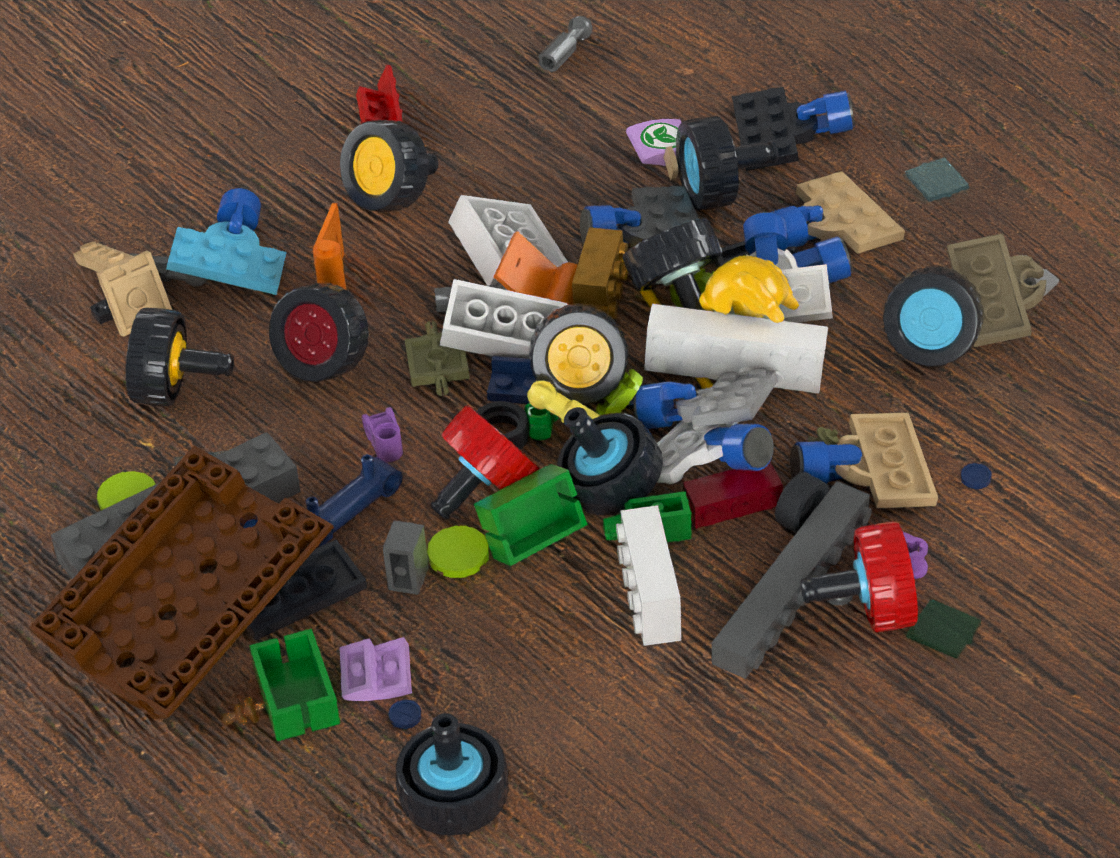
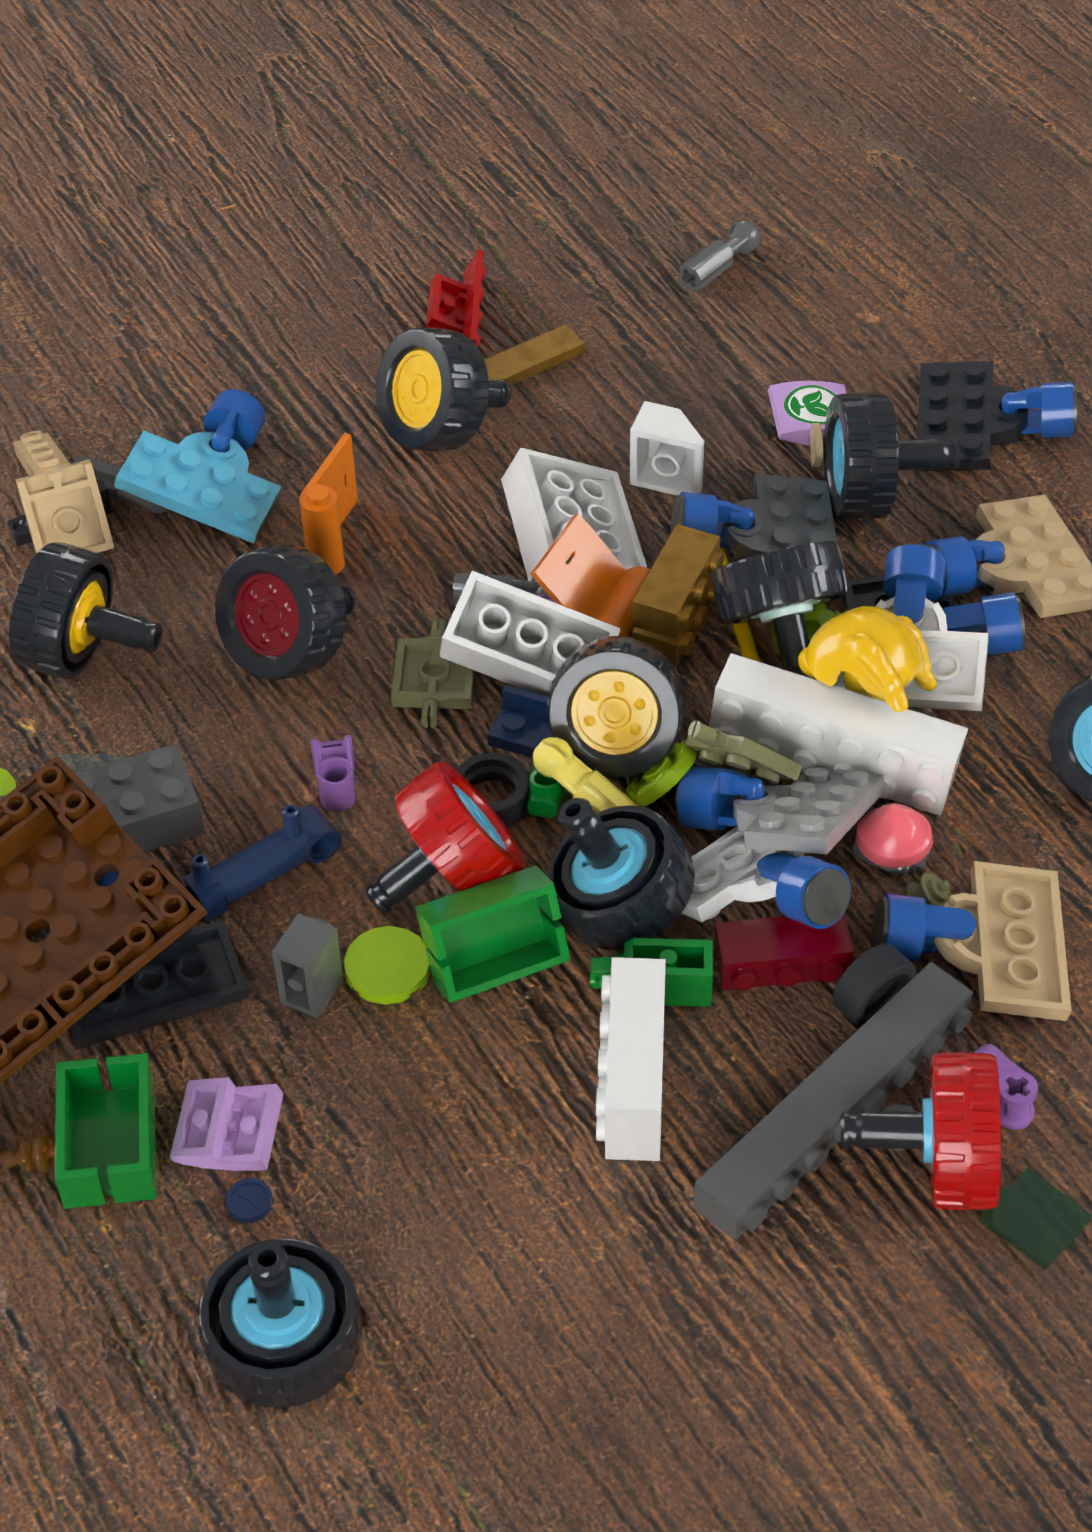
camera: 10 degrees right, 5 degrees up
none -> pearl gold tile [484,324,585,386]
none -> white slope [630,401,704,495]
none -> olive plate [685,720,802,785]
none -> coral hair [853,803,934,876]

